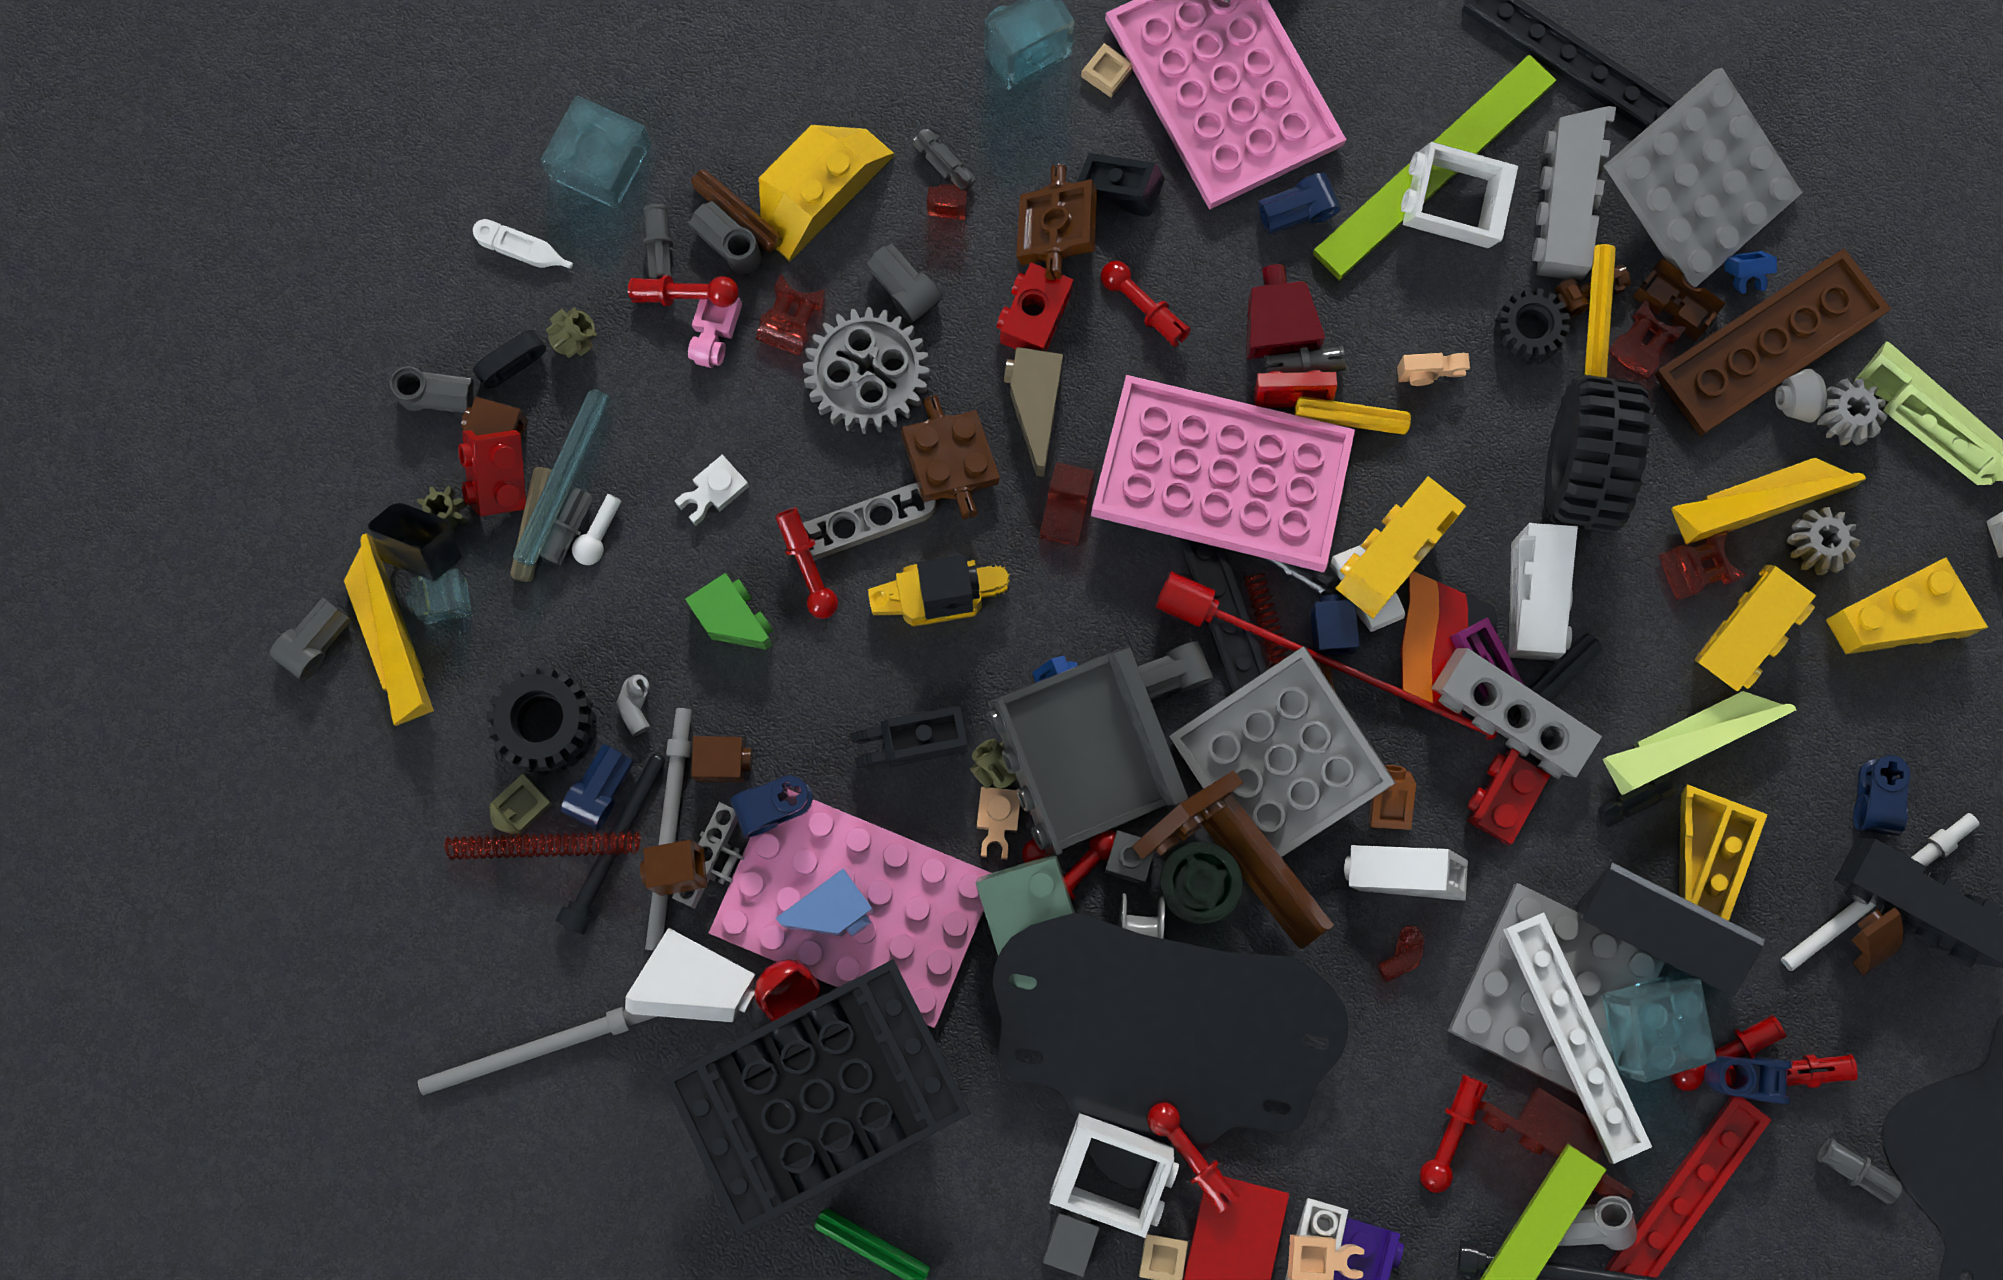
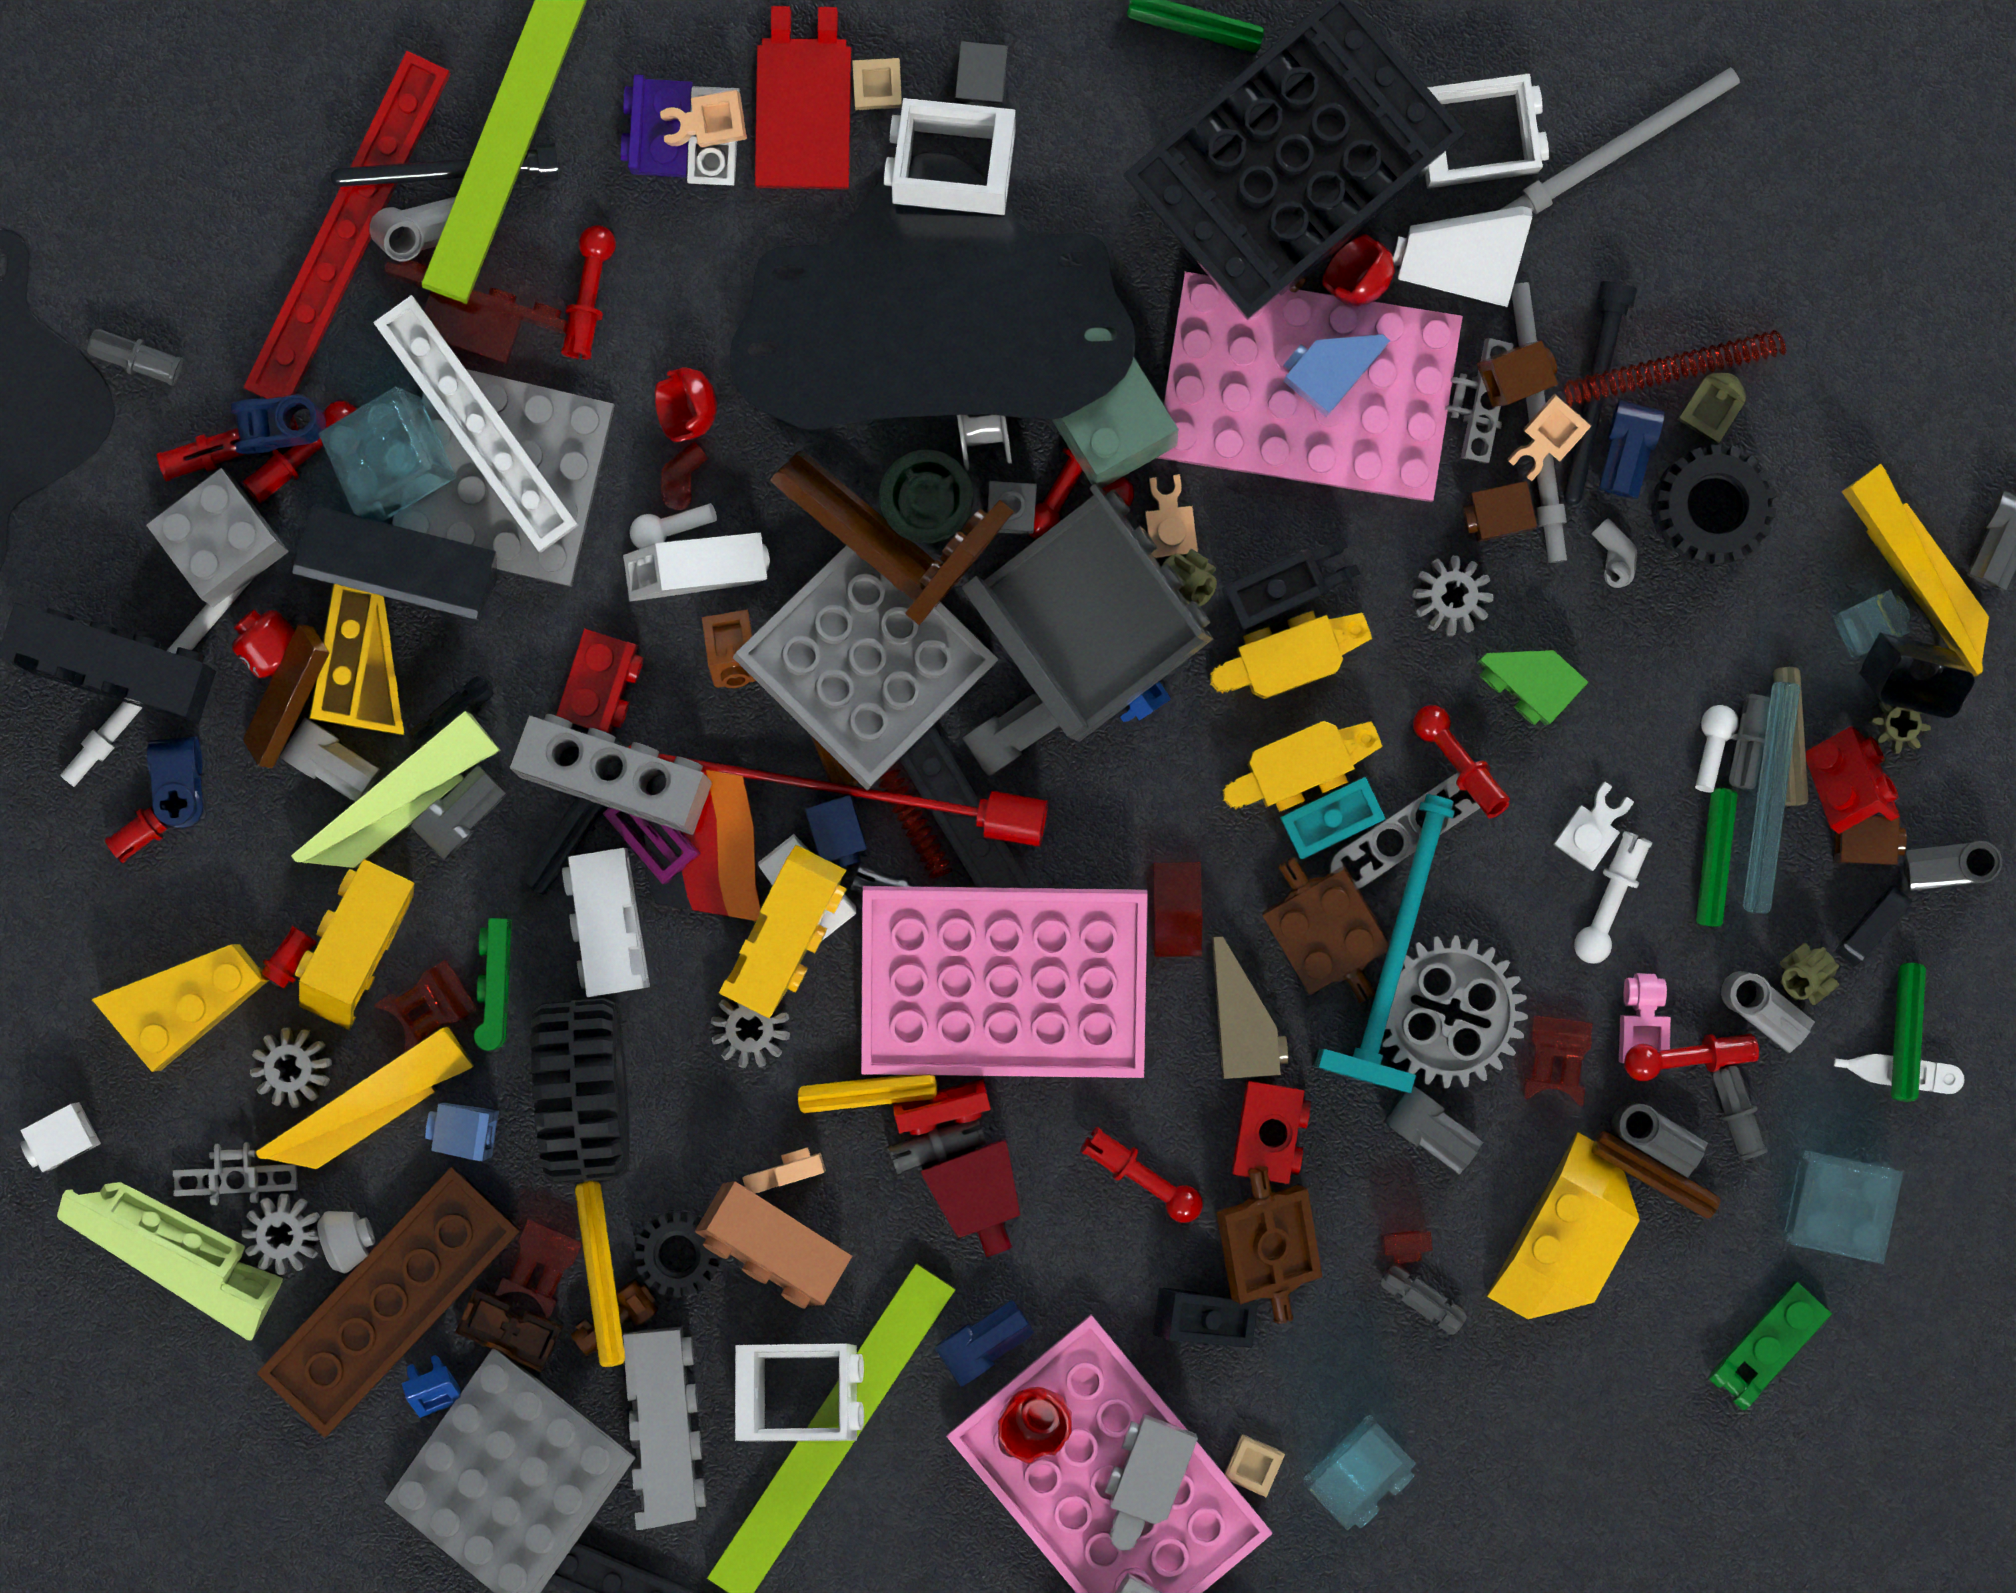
camera: 170 degrees right, 10 degrees up
dark blue piece [730,775,813,838] -> none
black brick [917,554,980,620] -> none
red pin [1147,1102,1240,1213] -> none
reddish brown slope [1852,907,1903,976] -> none
none -> red pin [105,806,168,863]
none -> light grey piece [146,468,289,607]
none -> light grey piece [173,1142,298,1205]
none -> red head [232,609,295,678]
none -> reddish brown tile [242,624,329,768]
none -> red pin [261,925,317,988]
none -> light grey piece [279,717,381,802]
none -> dark grey piece [411,765,507,861]
none -> medium blue slope [425,1102,499,1161]
none -> green plate [474,918,512,1051]
none -> white bar [630,503,717,549]
none -> red hair [655,367,718,442]
none -> nougat brick [694,1181,852,1309]
none -> light grey gear [711,1000,790,1068]
none -> red hair [998,1387,1072,1463]
none -> light grey hinge [1105,1414,1198,1551]
none -> yellow hinge [1209,611,1372,699]
none -> teal plate [1280,777,1386,860]
none -> teal tile [1313,794,1455,1093]
none -> light grey gear [1412,556,1493,636]
none -> white window [1425,74,1549,189]
none -> light nougat plate [1508,394,1591,481]
none -> white pin [1574,831,1652,964]
none -> green axle [1696,788,1738,927]
none -> green plate [1708,1281,1832,1411]
none -> light grey piece [1721,971,1815,1053]
none -> green axle [1891,963,1926,1102]

